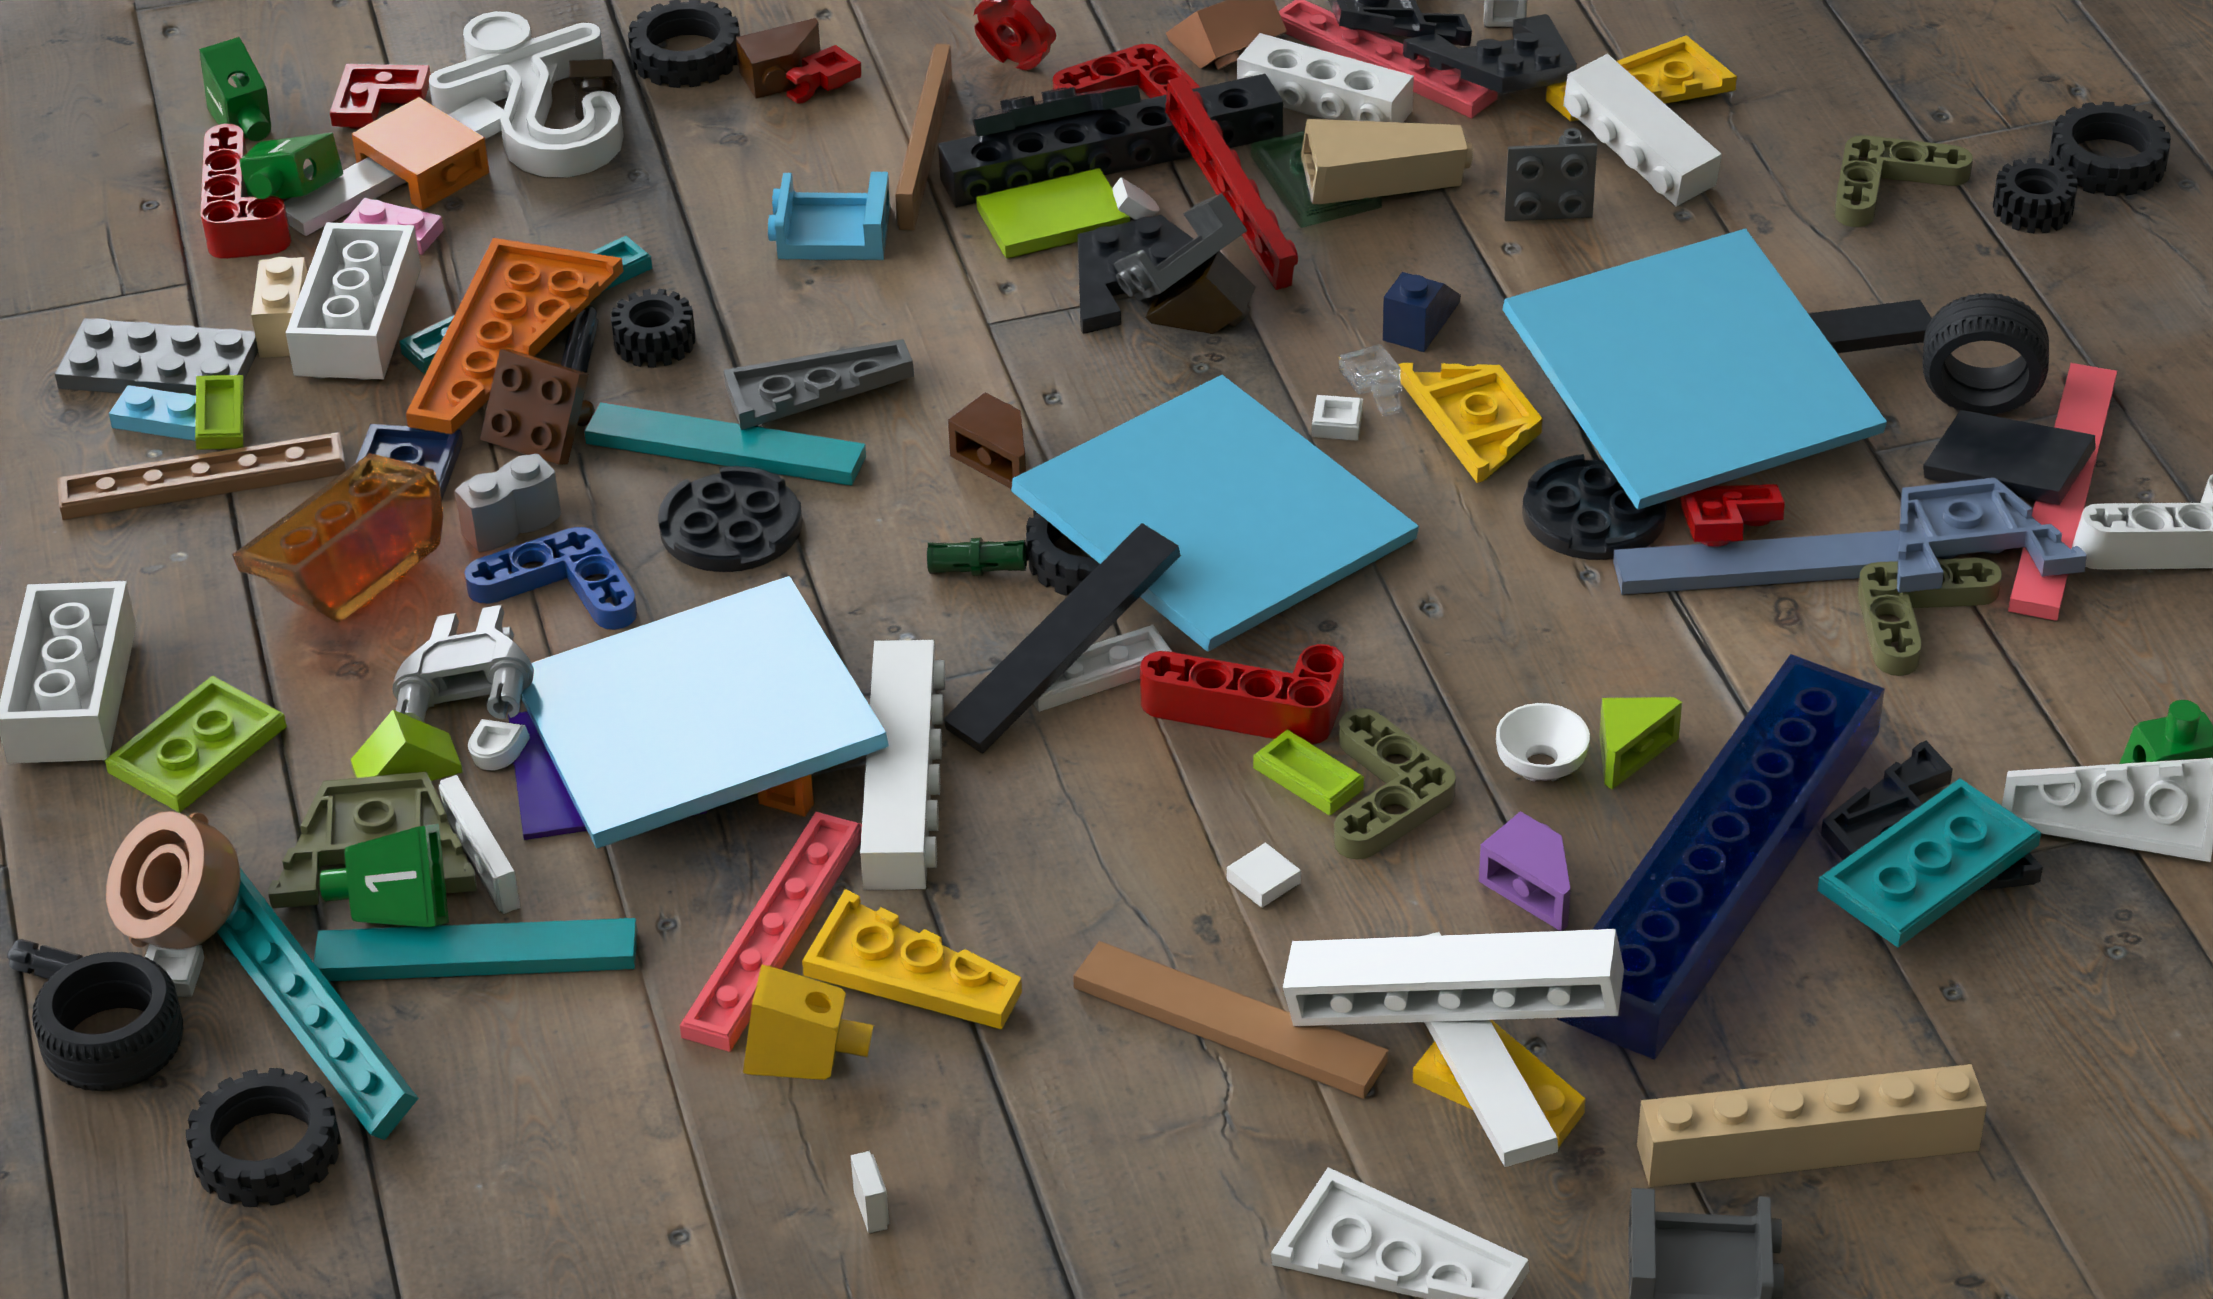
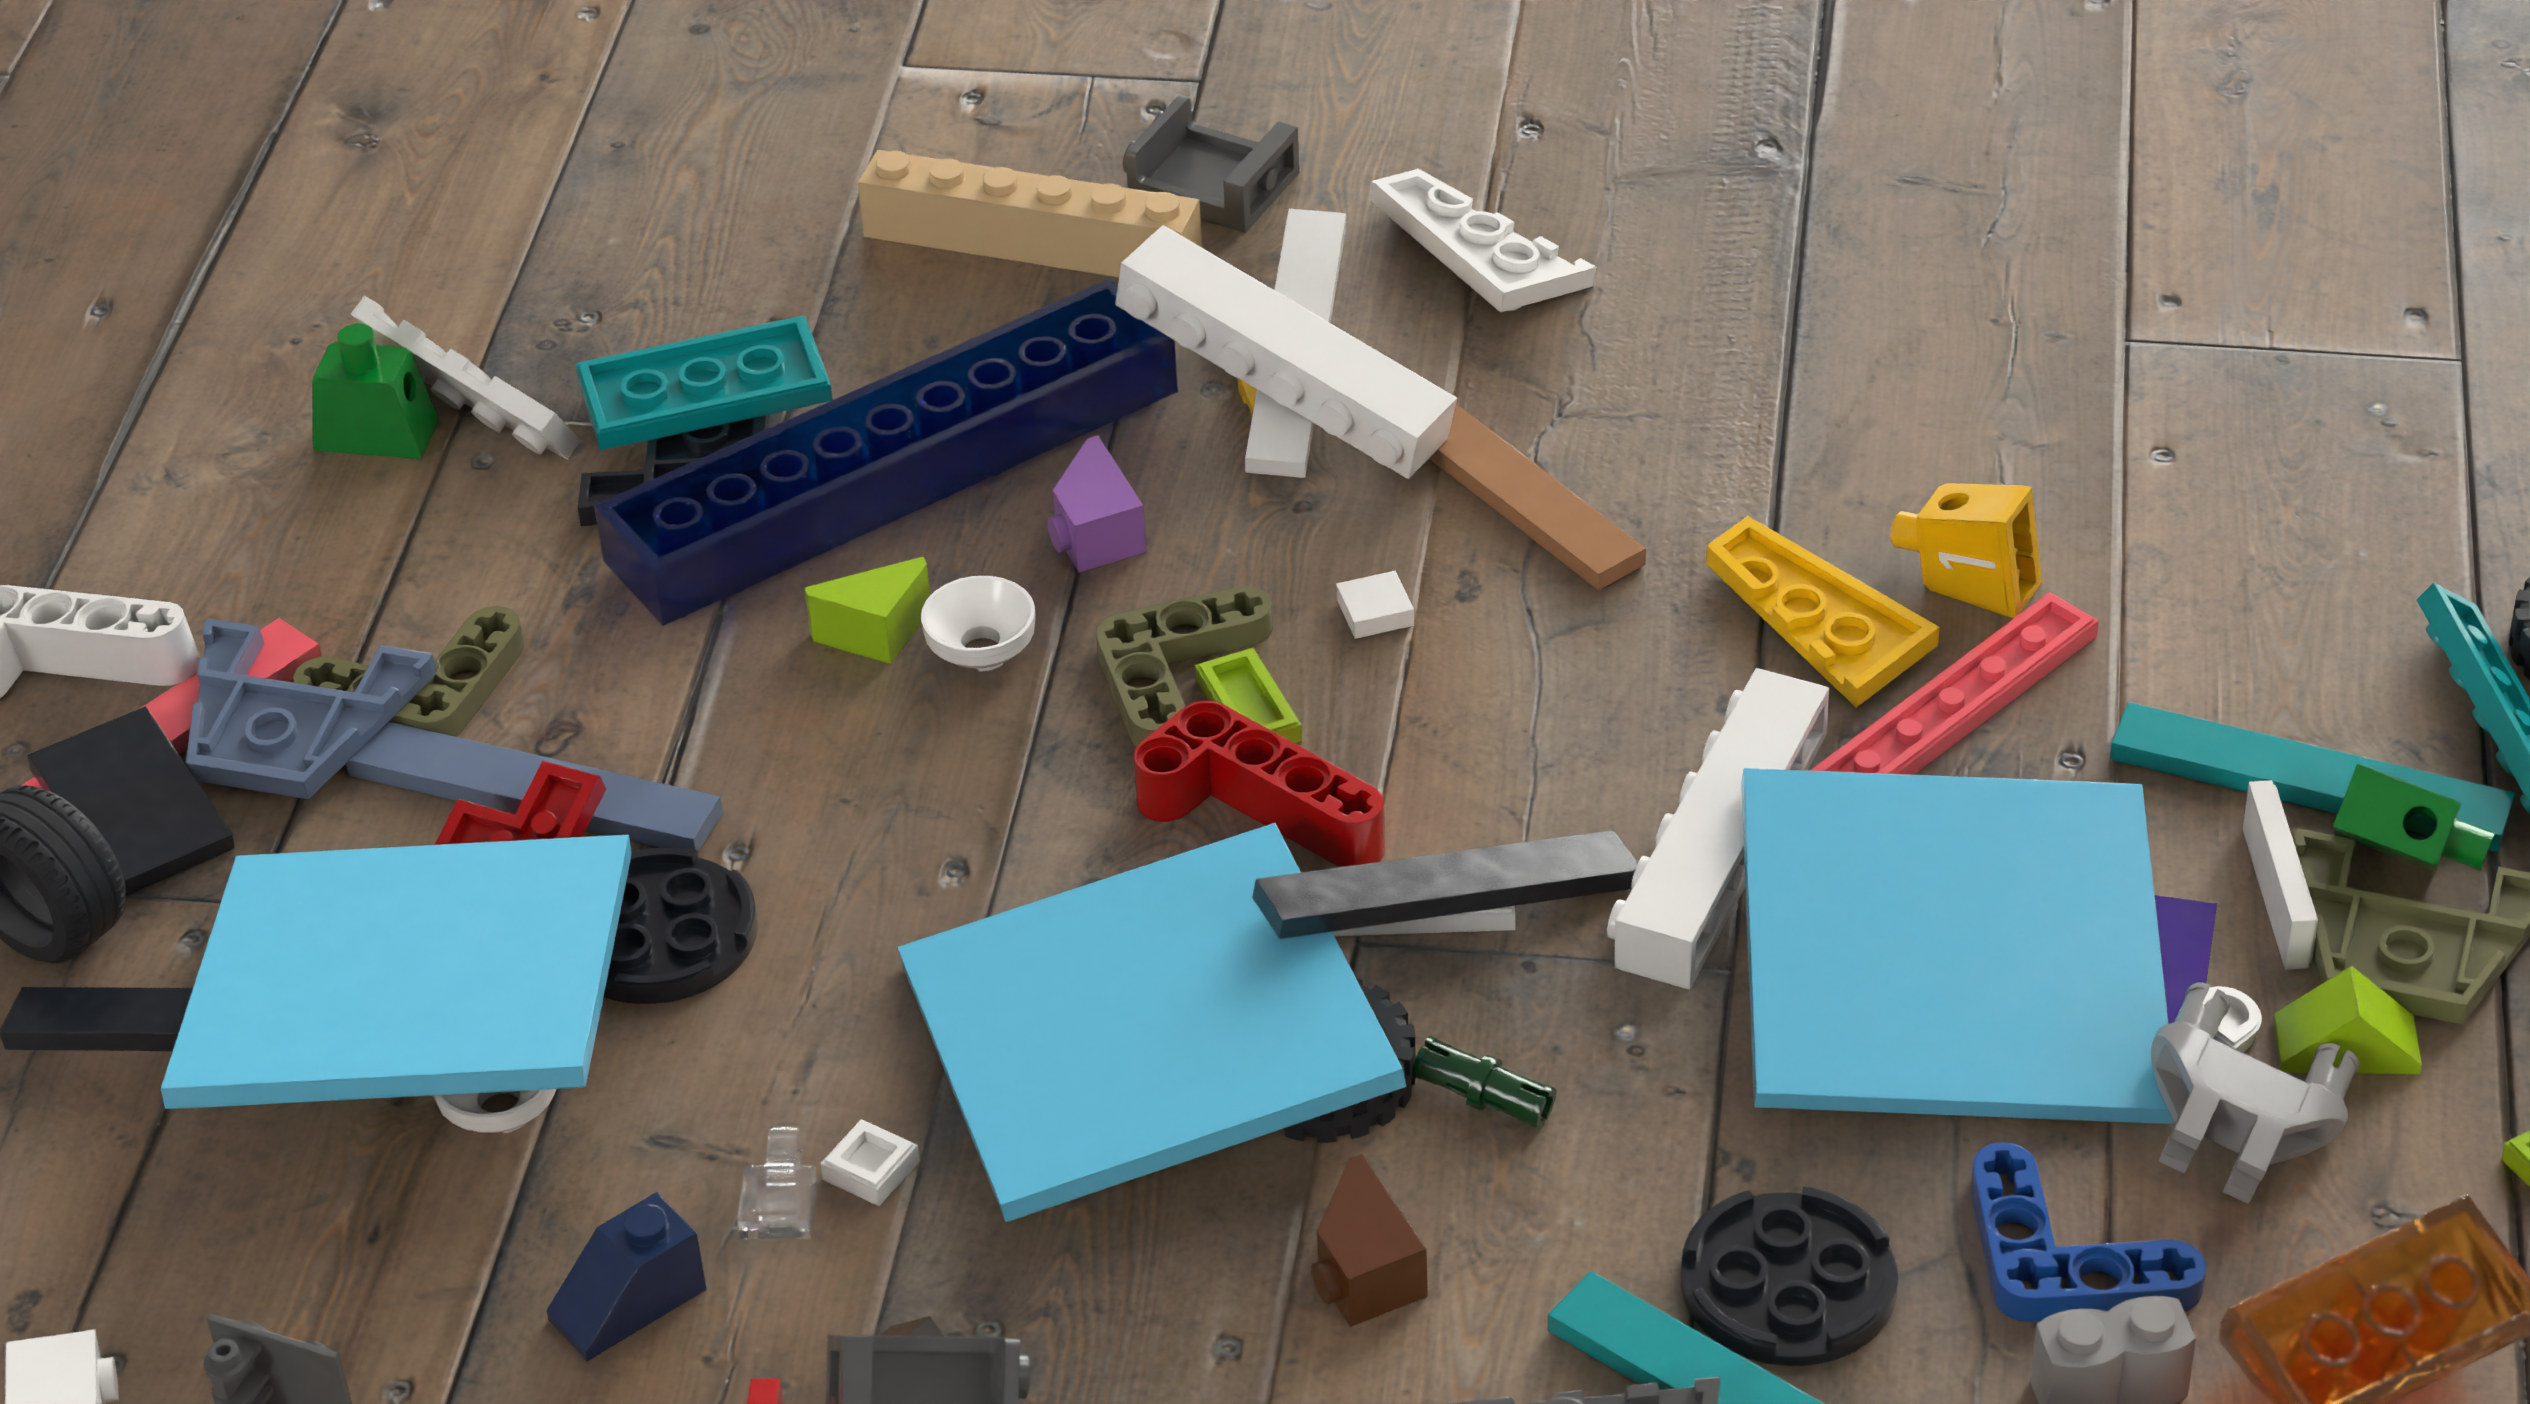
camera: 155 degrees left, 0 degrees up
white tile [850,1151,889,1234] -> none
yellow wing [1398,363,1543,483] -> none

